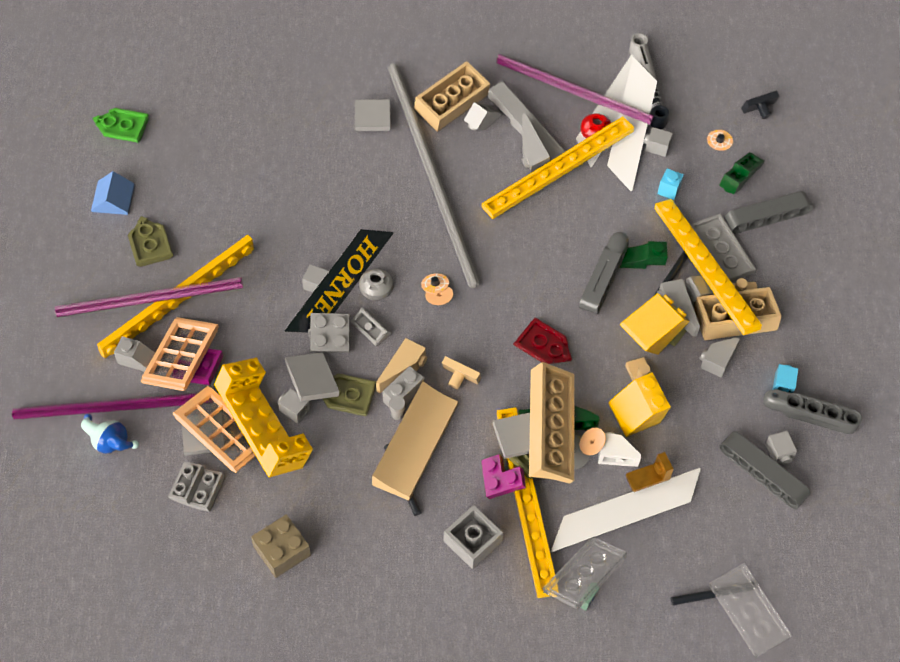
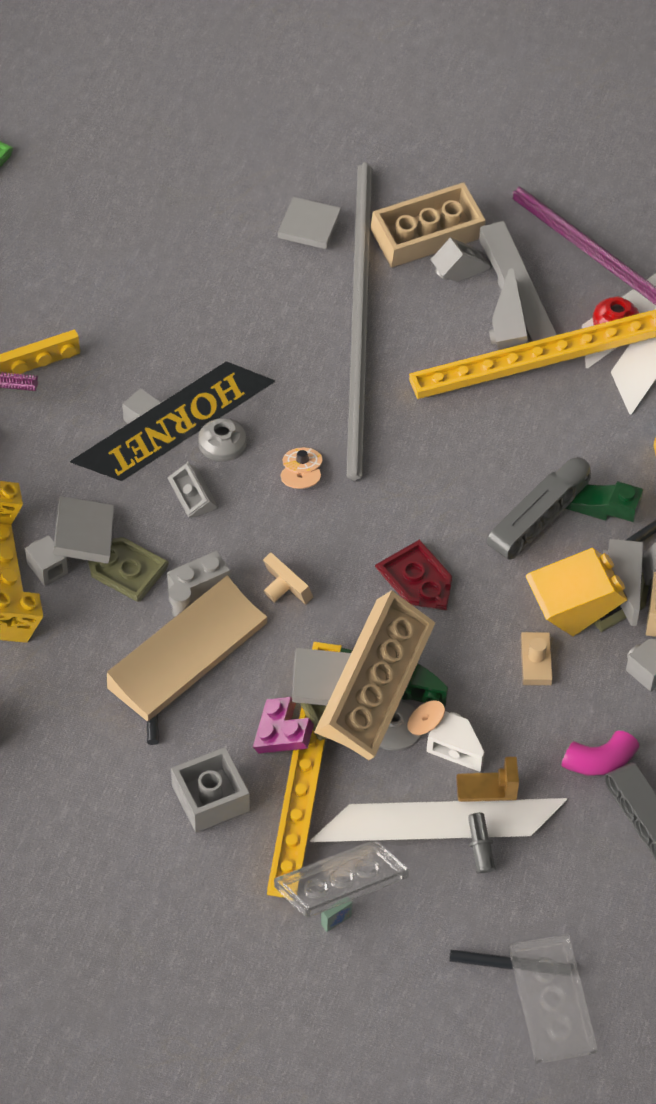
camera: 20 degrees right, 5 degrees down
light grey plate [308,313,351,353] -> none
tan slope [376,338,427,393] -> none
yellow slope [608,372,671,437] -> none
none -> dark grey axle [468,812,496,873]
none -> dark pink cylinder [561,731,640,776]

